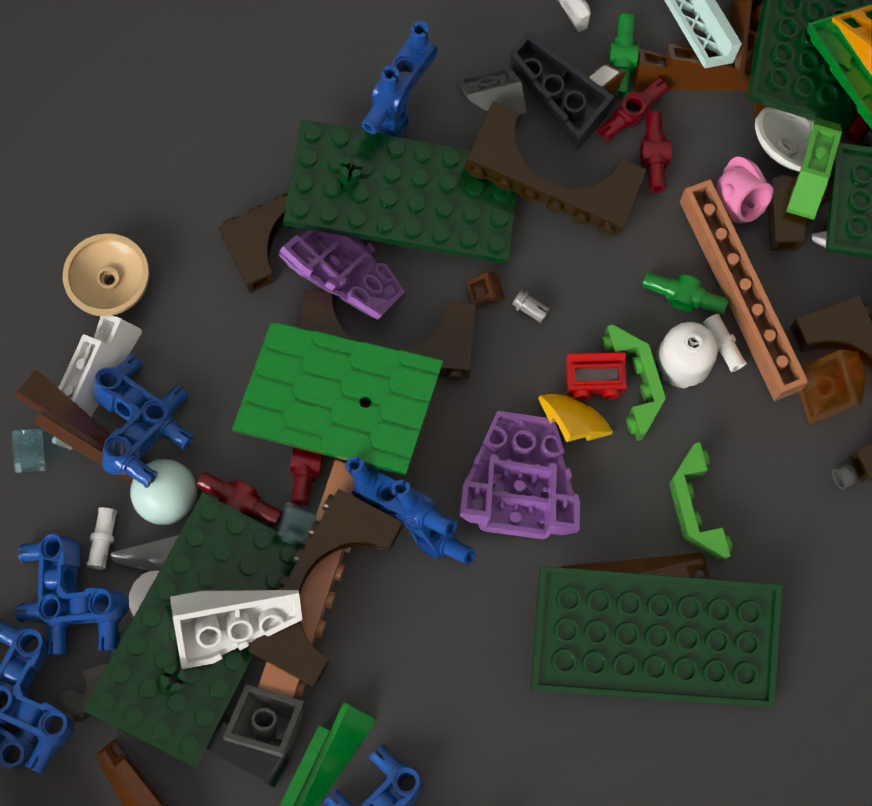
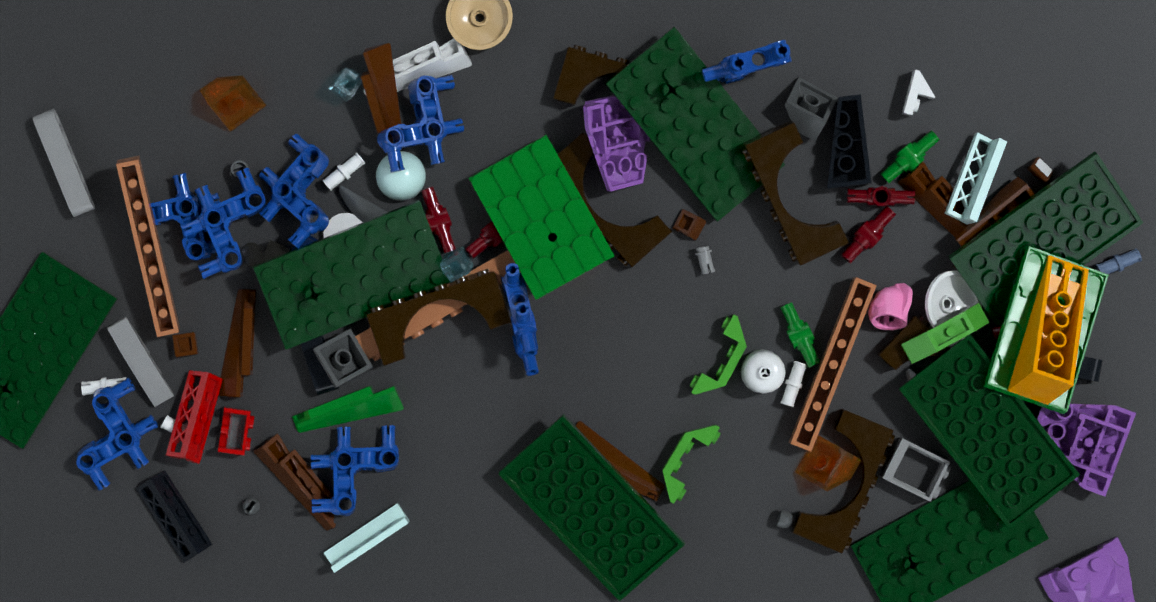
camera: 40 degrees right, 15 degrees up
white wedge [170,590,302,669] -> none
medium lavender wedge [460,411,580,539] -> none
yellow brick [538,394,613,442] -> none
red window [565,353,627,400] -> none
slope [588,63,626,95] -> none

